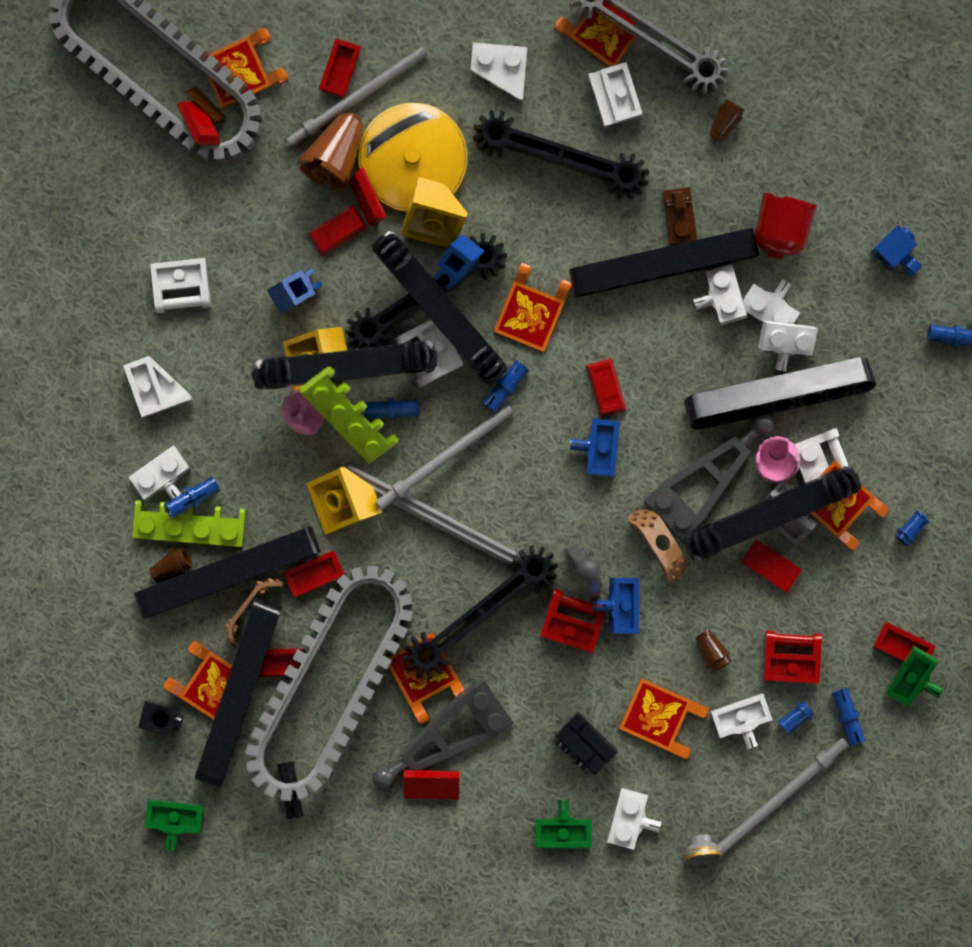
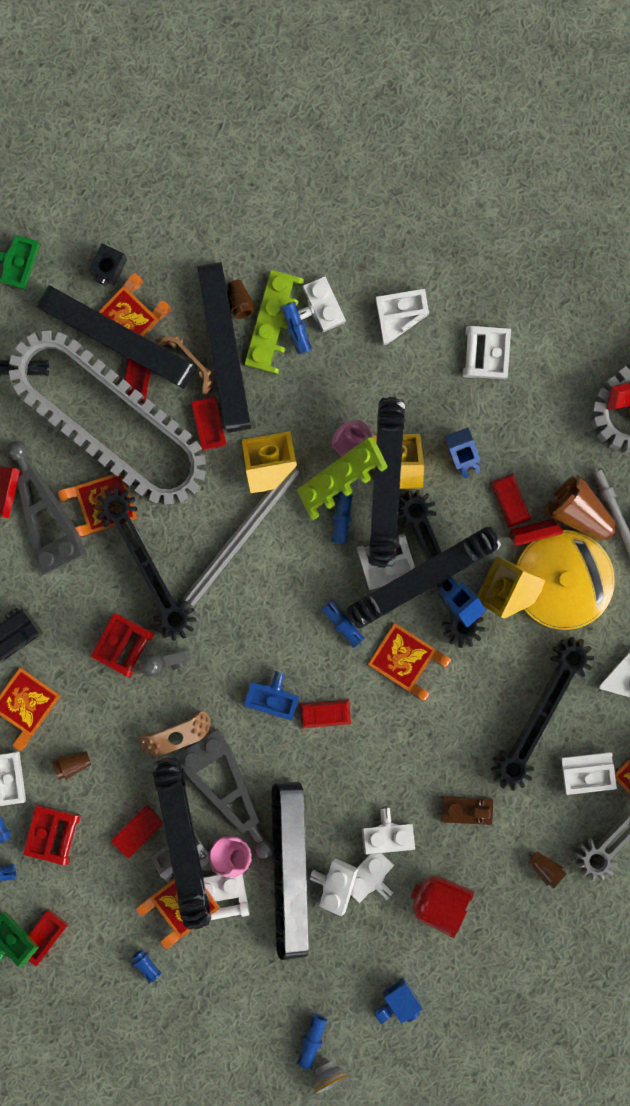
camera: 100 degrees right, 0 degrees up
light grey bar [375,405,514,510] -> none
black beam [569,228,759,297] -> none
blue plate [592,578,639,634] -> none

